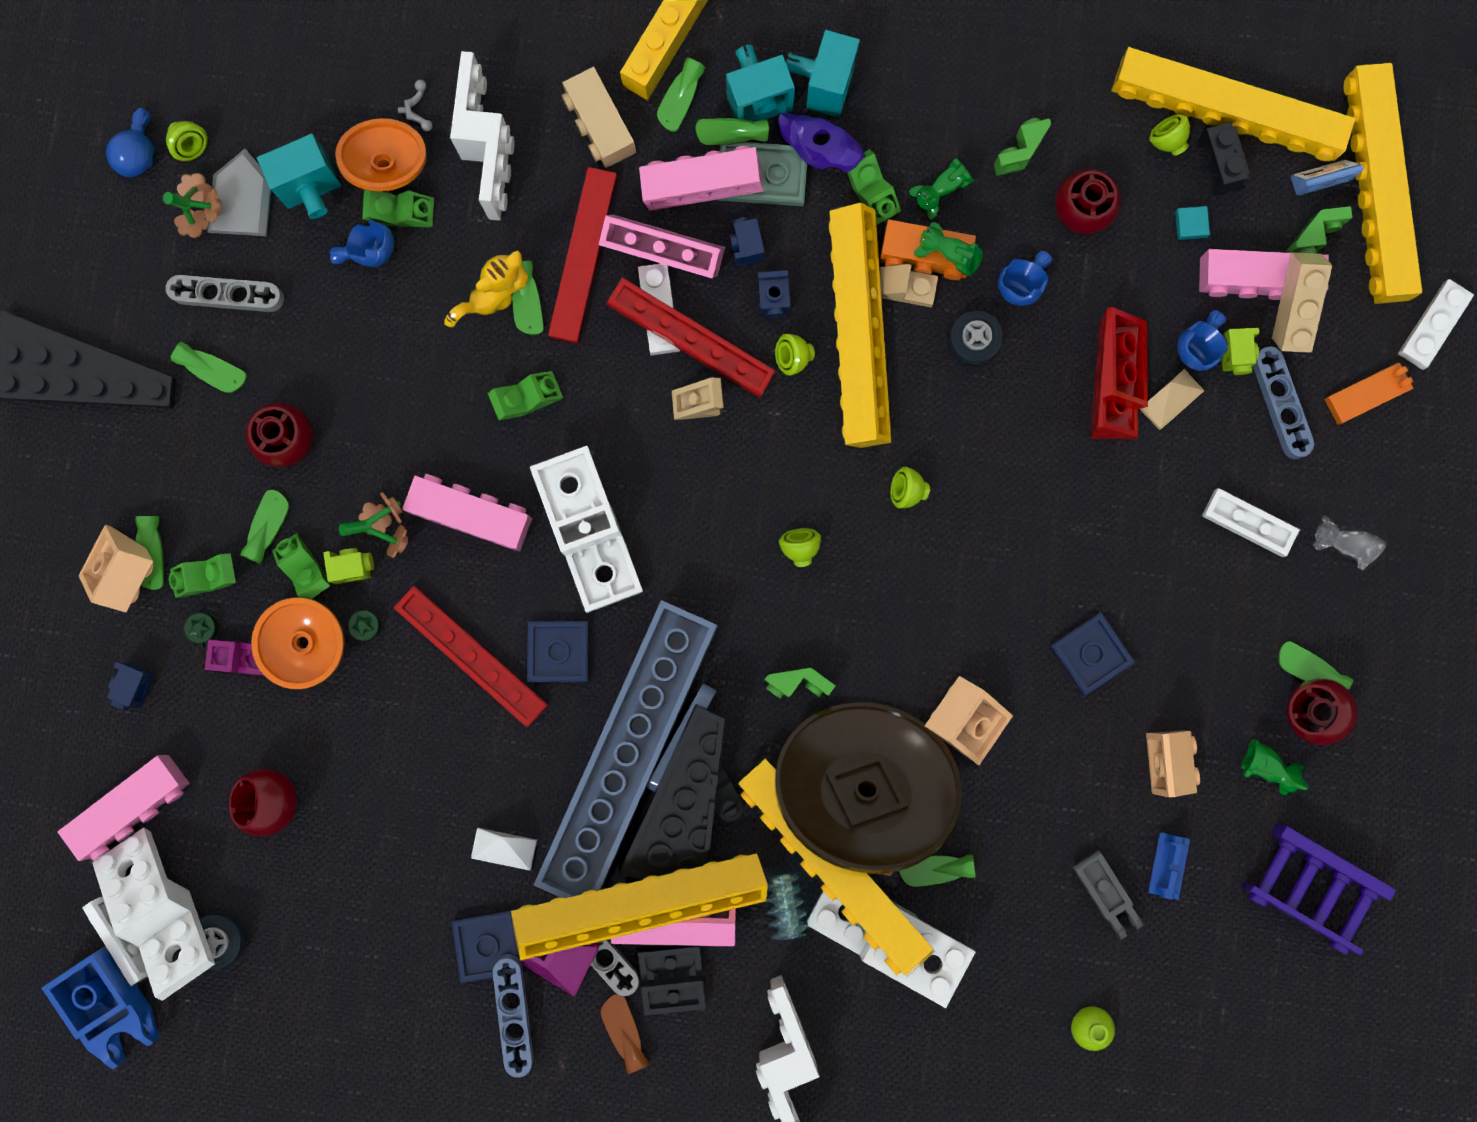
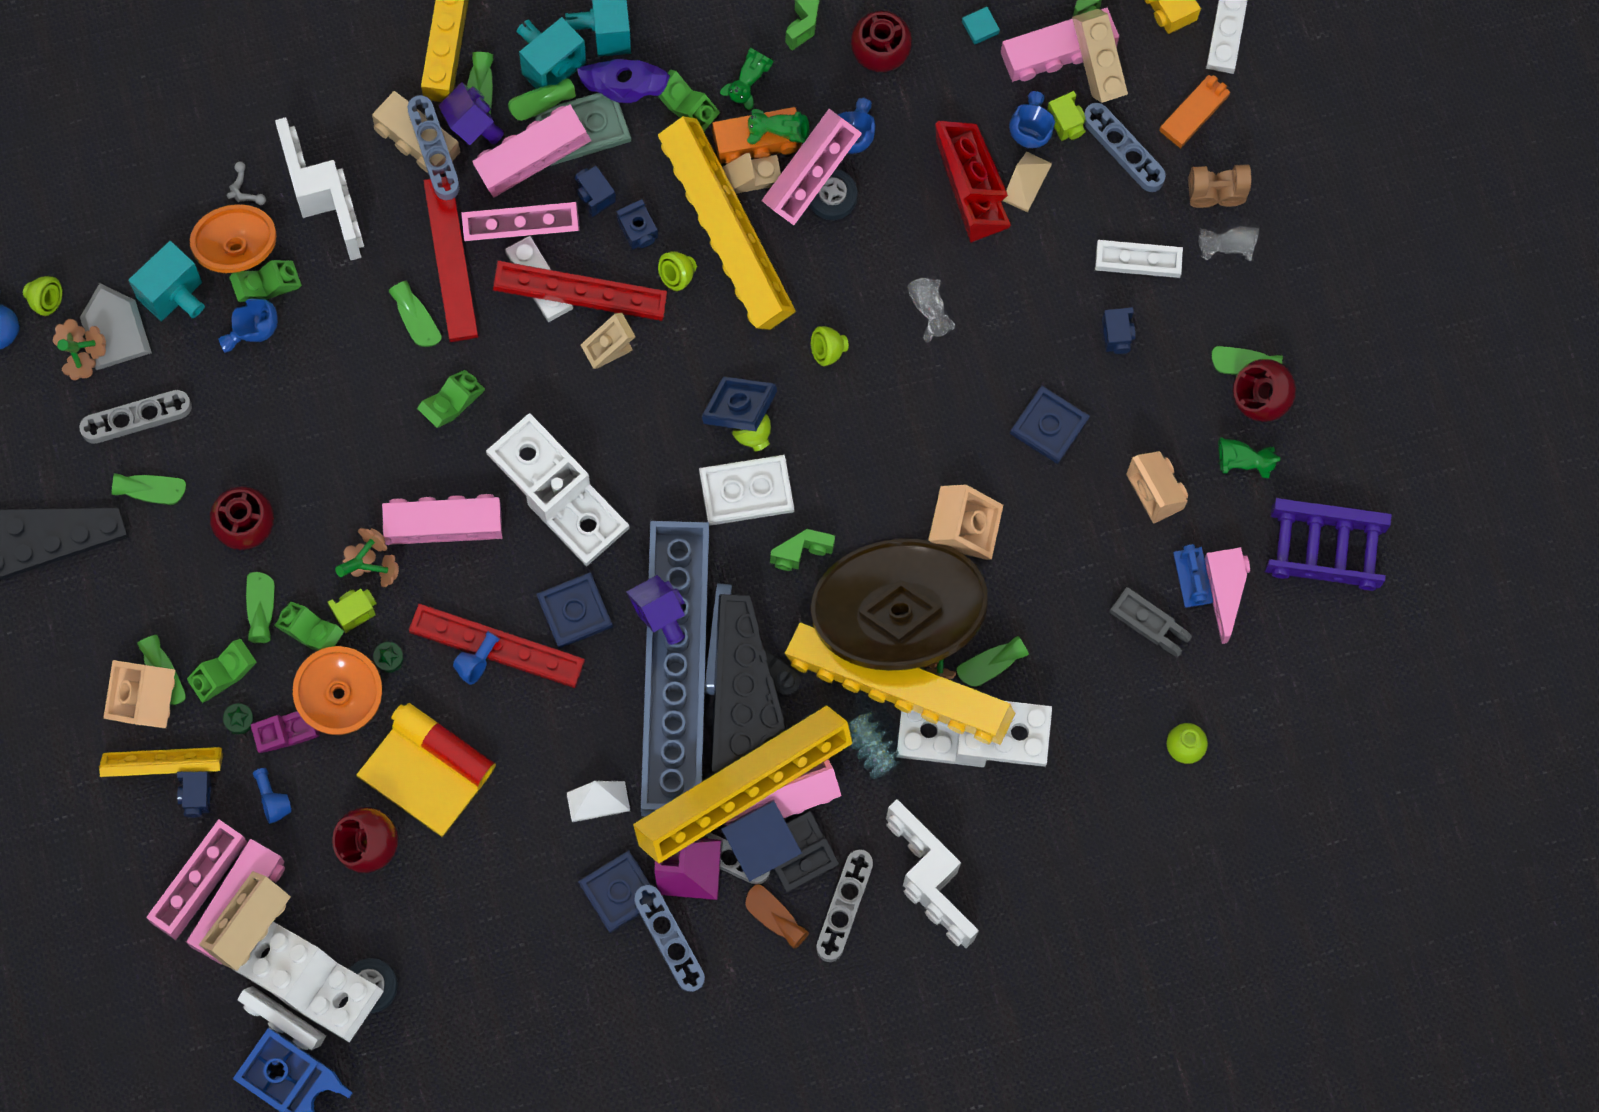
camera: 30 degrees left, 10 degrees down
yellow animal [444,251,528,327] -> none
none -> yellow tile [99,747,223,777]
none -> bright pink brick [146,819,247,940]
none -> tan brick [199,871,291,971]
none -> blue bar [253,768,291,824]
none -> yellow door [356,703,496,837]
none -> sand blue beam [407,95,460,200]
none -> dark purple brick [438,82,504,145]
none -> blue bar [453,631,500,685]
none -> dark purple brick [626,575,685,645]
none -> white tile [699,455,794,526]
none -> dark blue tile [702,376,777,432]
none -> dark blue tile [721,800,802,882]
none -> bright pink brick [761,109,862,225]
none -> light grey beam [816,850,873,962]
none -> clear animal [907,278,955,342]
none -> dark blue brick [1102,307,1135,354]
none -> medium nougat piece [1188,164,1251,208]
none -> bright pink slope [1204,547,1250,644]

